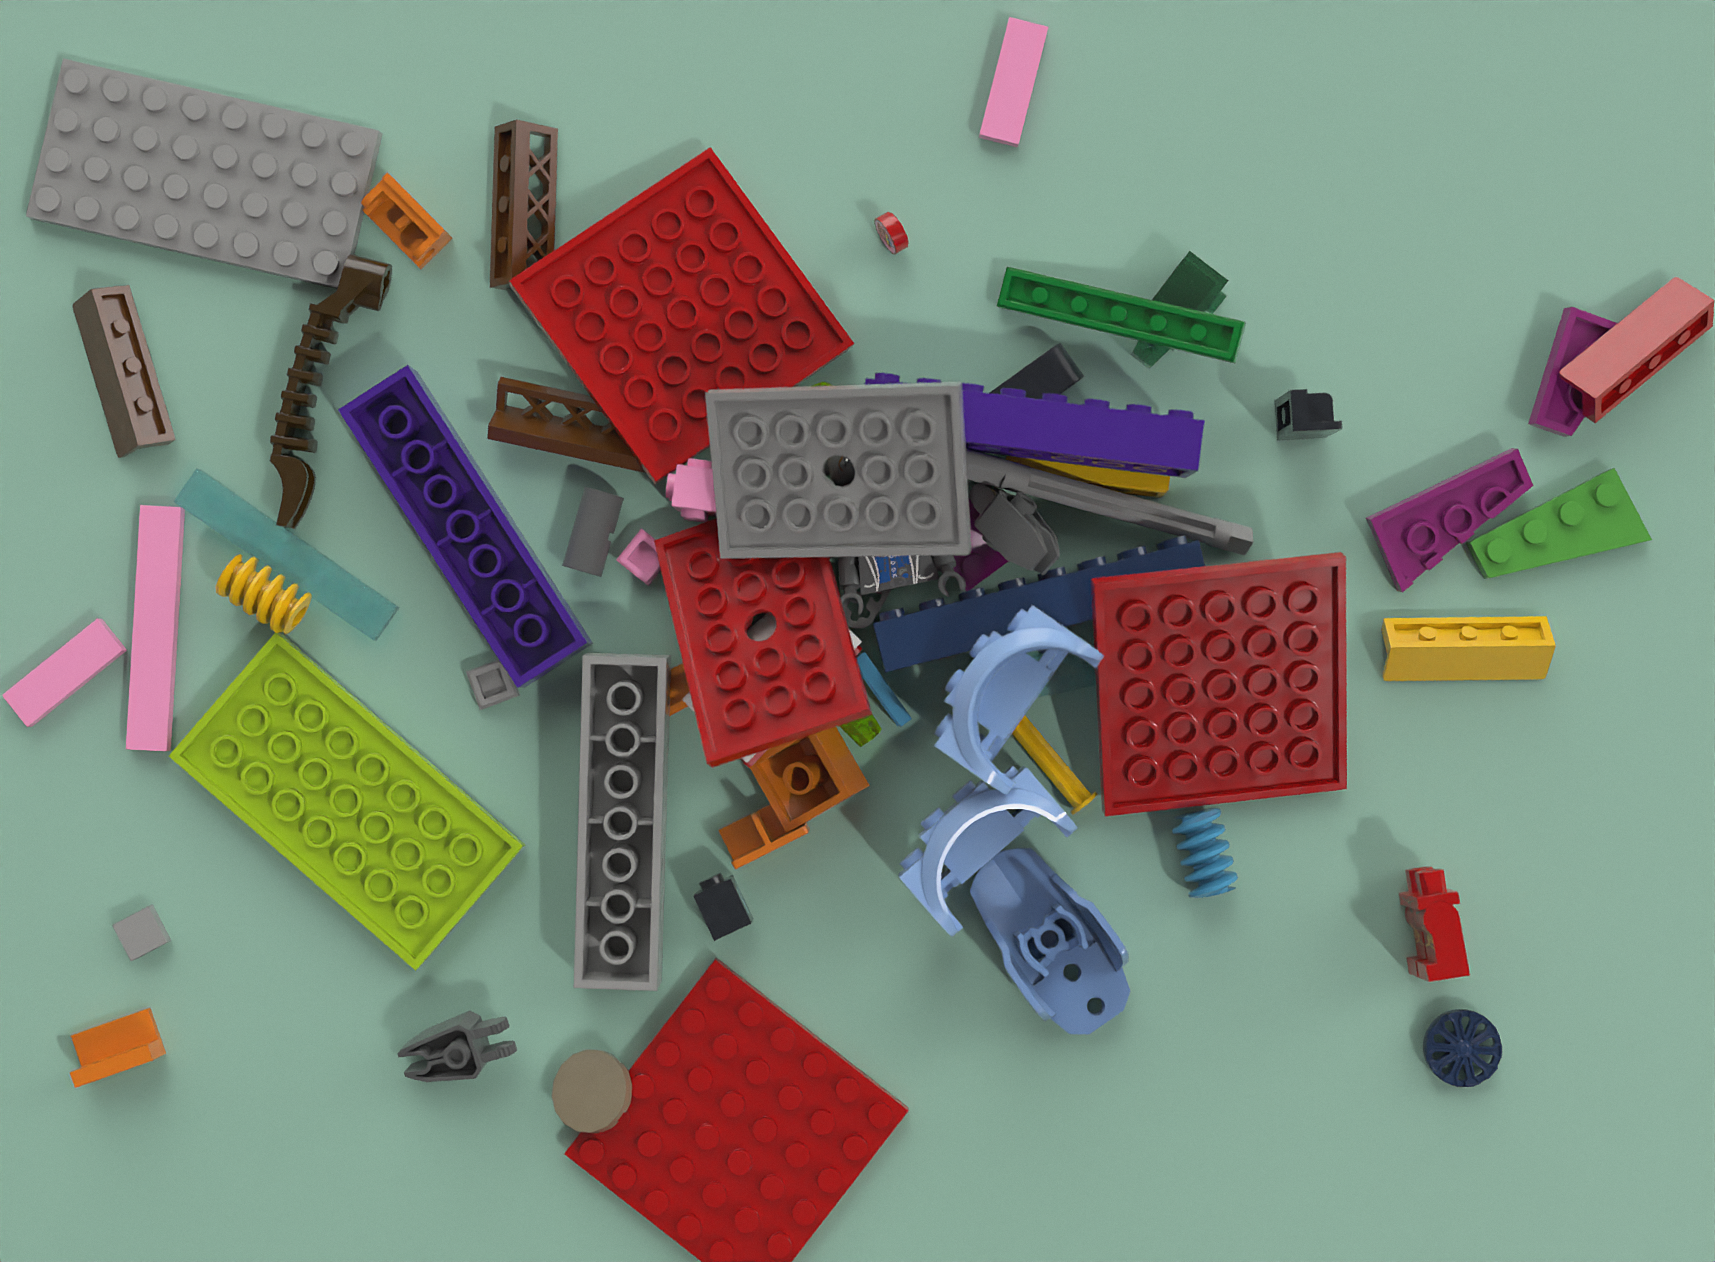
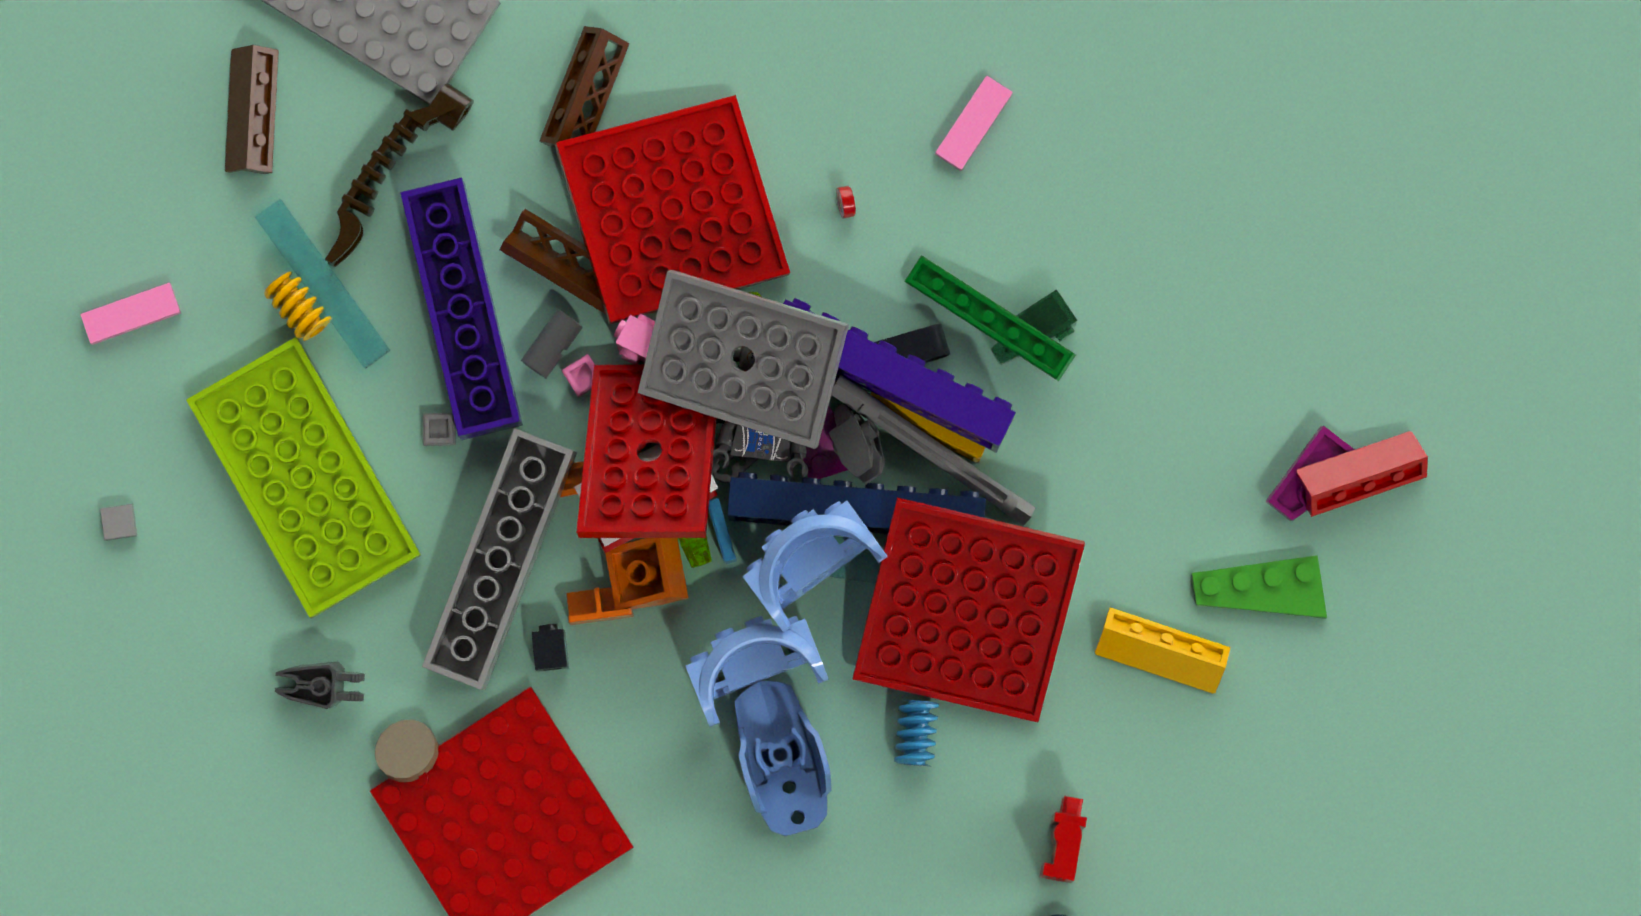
camera: 20 degrees right, 5 degrees down
orange panel [70,1008,166,1088] -> none
bright pink tile [126,505,185,751] -> none
orange hinge [361,172,453,269] -> none
yellow axle [1012,715,1098,815] -> none
black panel [1275,389,1342,441] -> none
magenta wing [1366,448,1534,593] -> none

